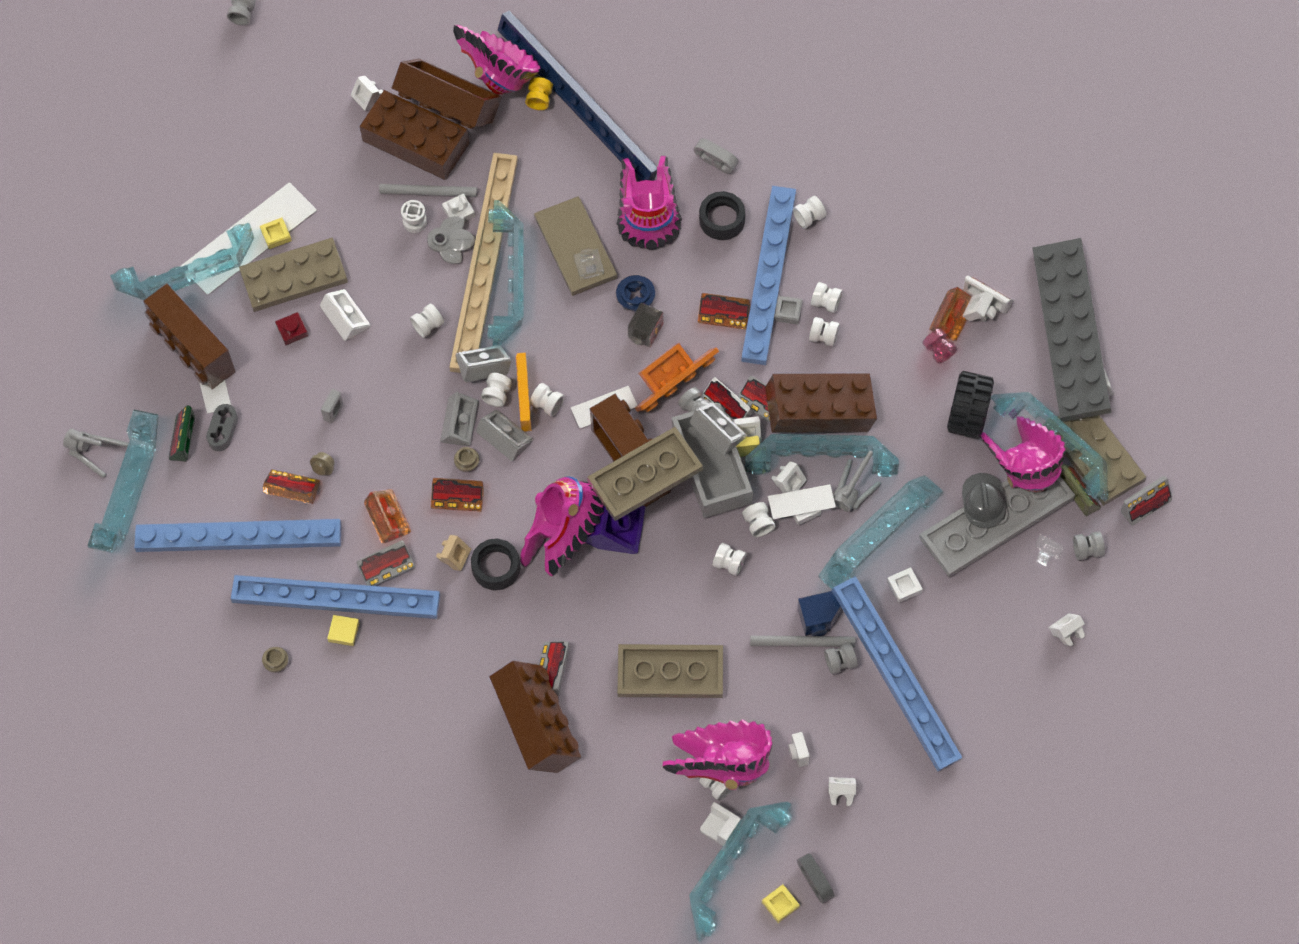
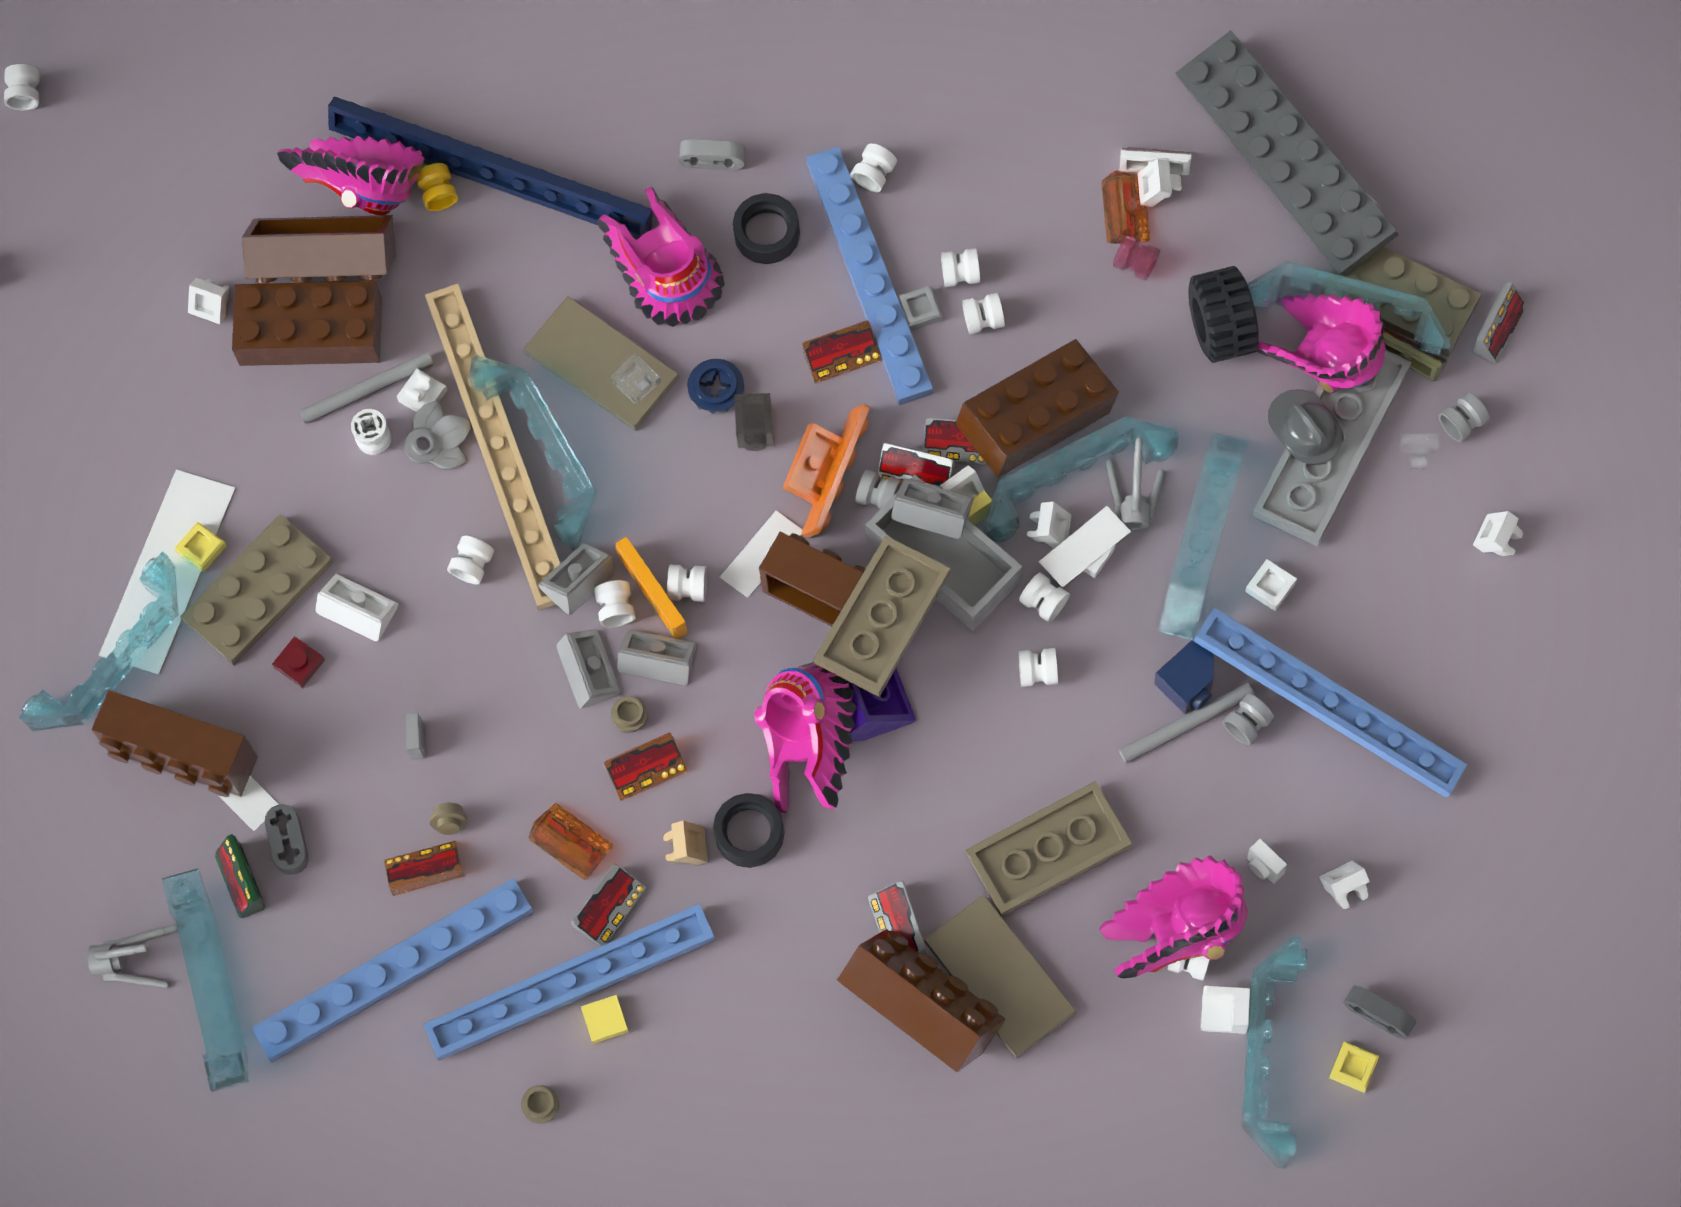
camera: 25 degrees left, 5 degrees up
none -> dark tan tile [924,895,1076,1059]

